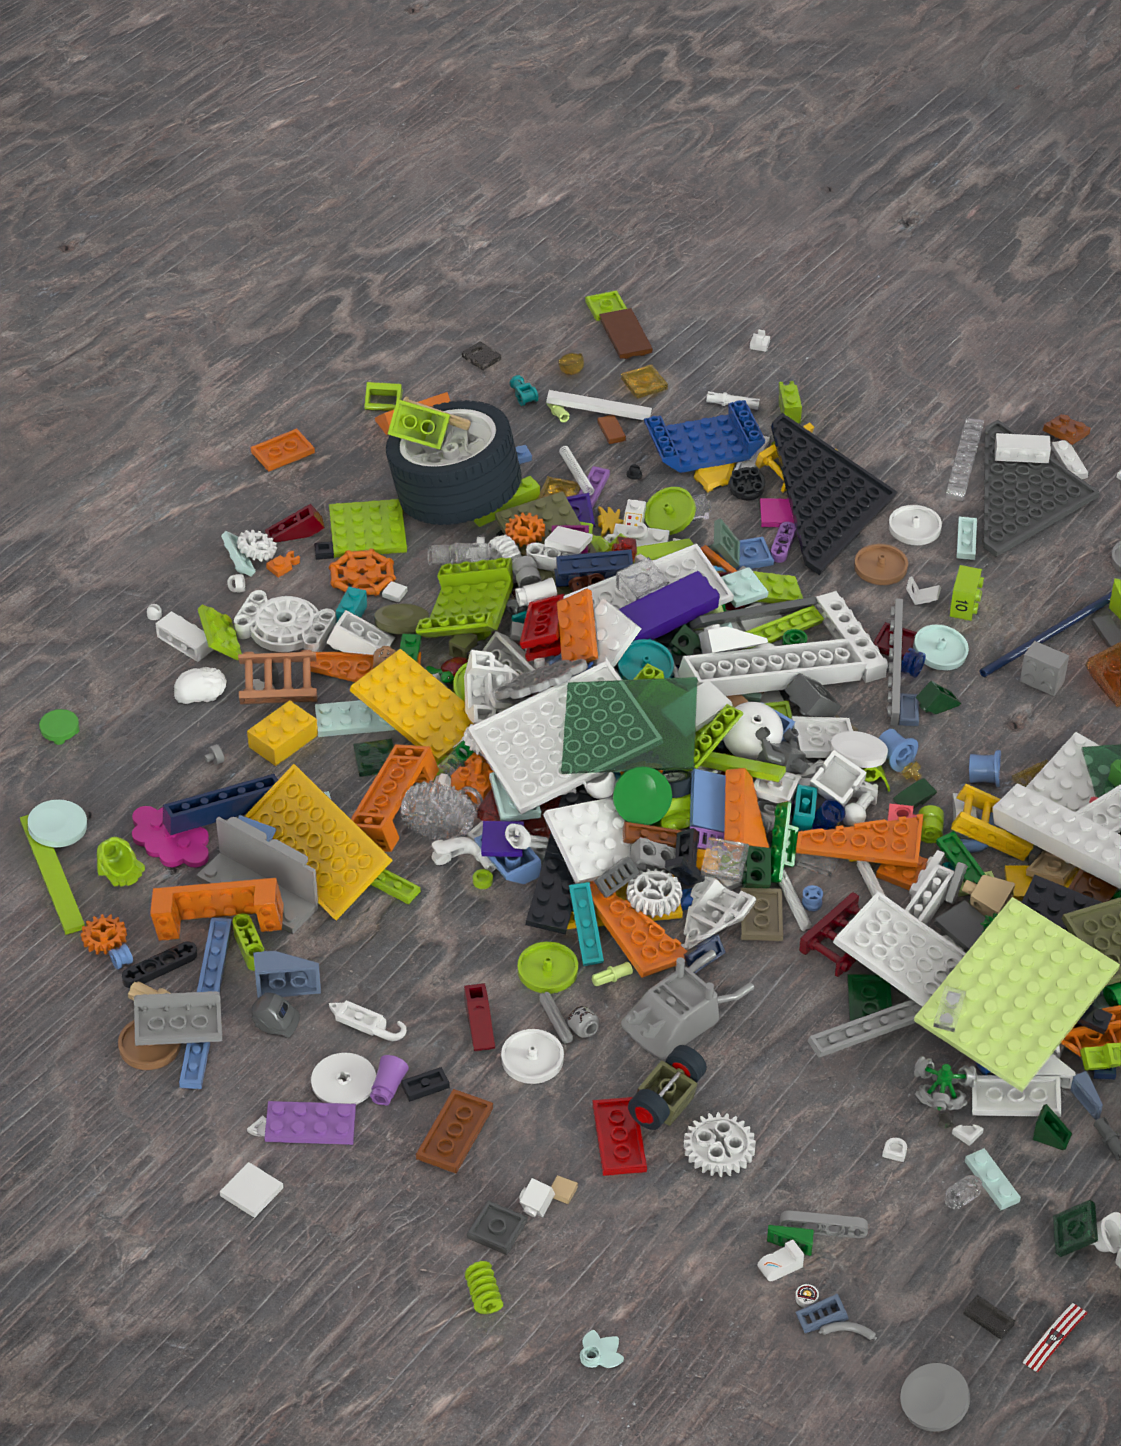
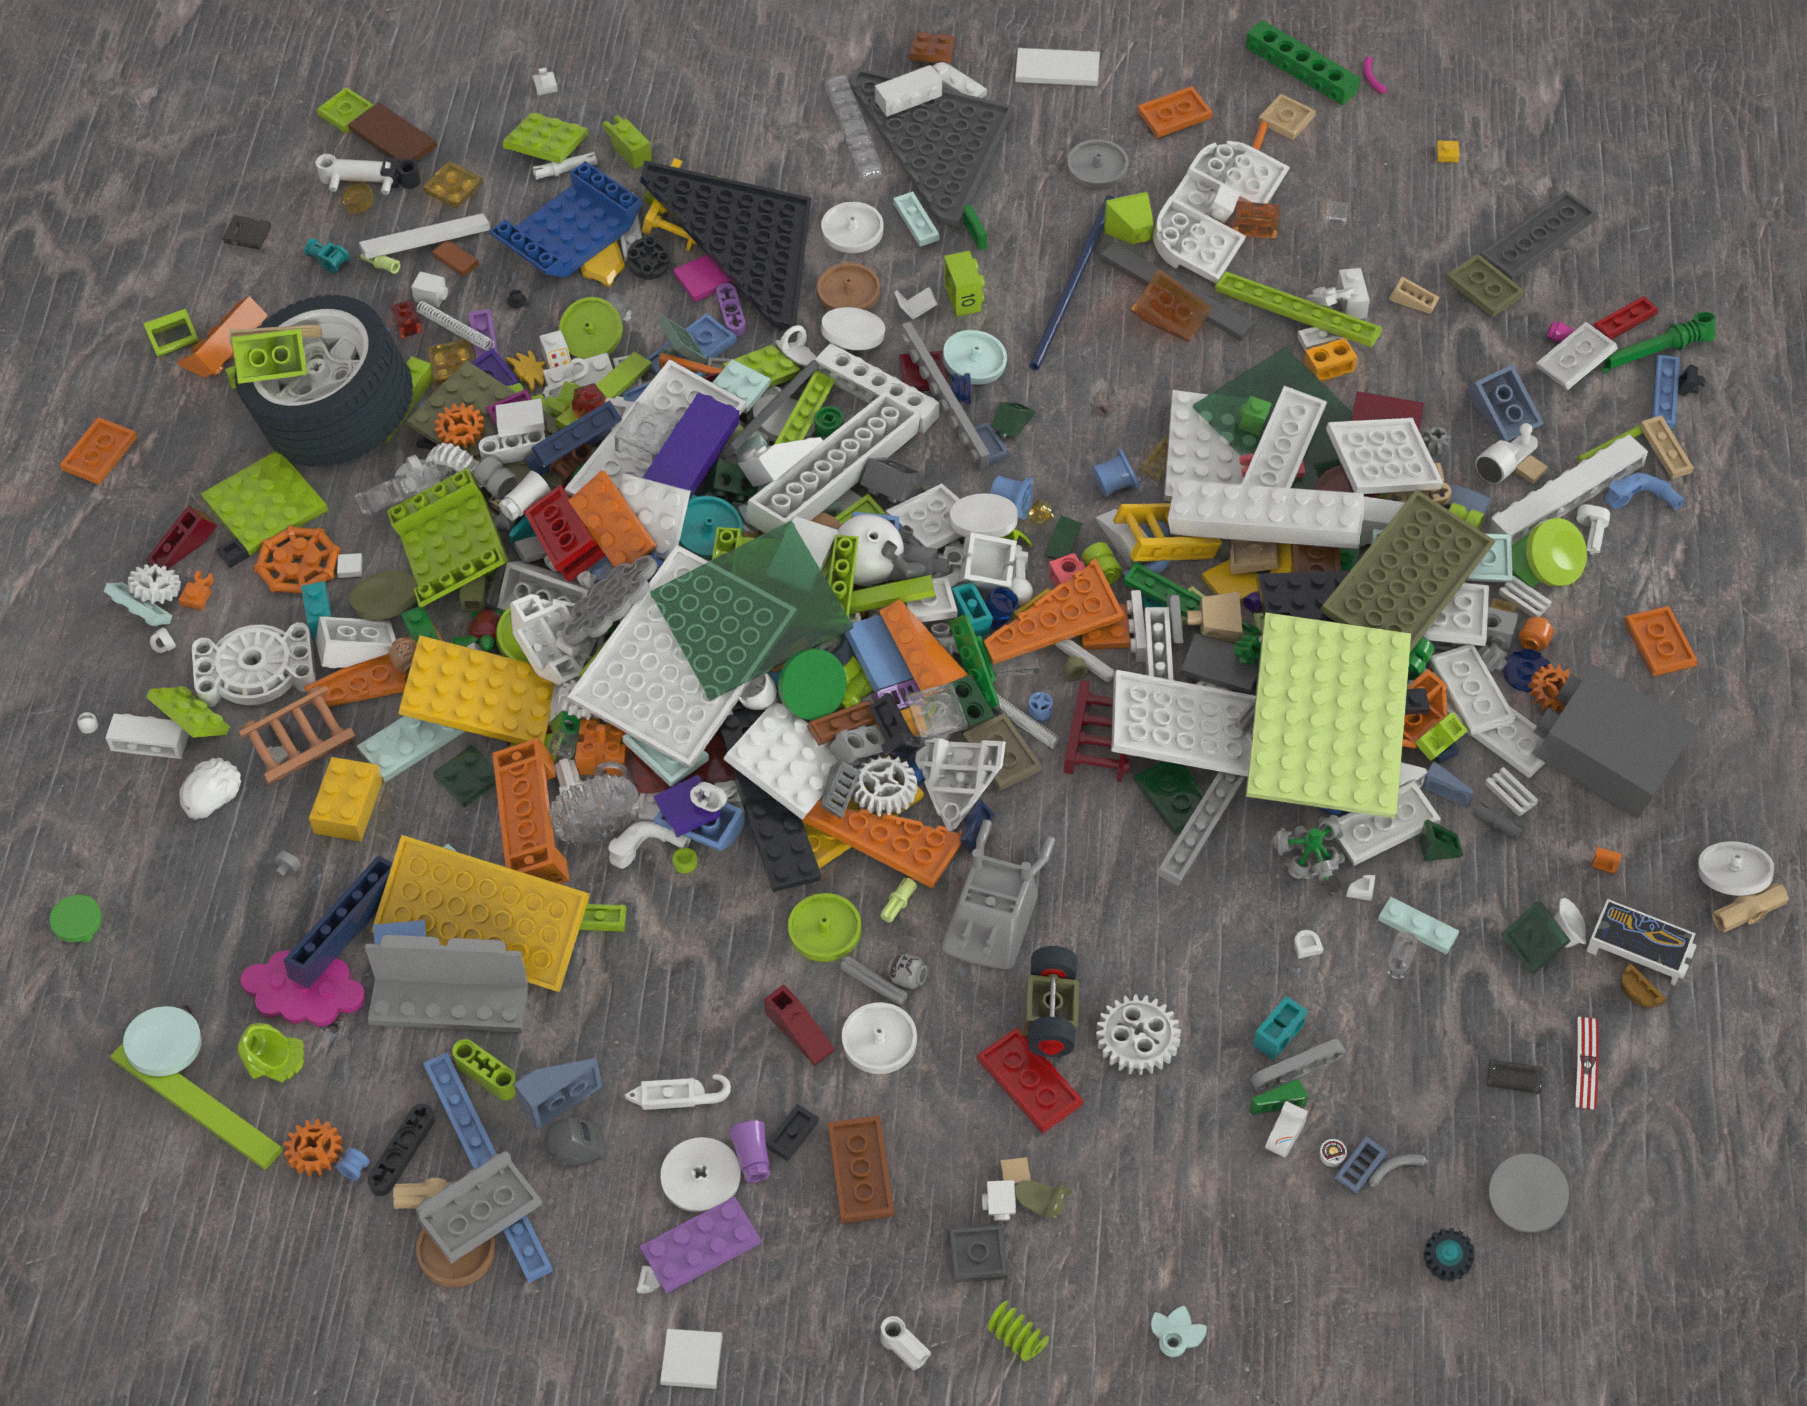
camera: 30 degrees left, 10 degrees up
orange plate [150,878,284,941] -> none
teal plate [569,882,604,966] -> none
clear piece [933,986,966,1032] -> none
light grey brick [1020,641,1069,696] -> none
none -> white piece [315,154,421,195]
none -> clear red brick [390,299,422,339]
none -> white brick [411,272,448,308]
none -> lime plate [503,113,588,164]
none -> white piece [775,325,816,367]
none -> white piece [821,307,885,350]
none -> white piece [880,1316,931,1371]
none -> green tile [963,204,987,250]
none -> olive piece [1014,1180,1072,1220]
none -> olive tile [1063,656,1089,681]
none -> teal brick [1253,996,1308,1061]
none -> black wheel [1424,1228,1475,1281]

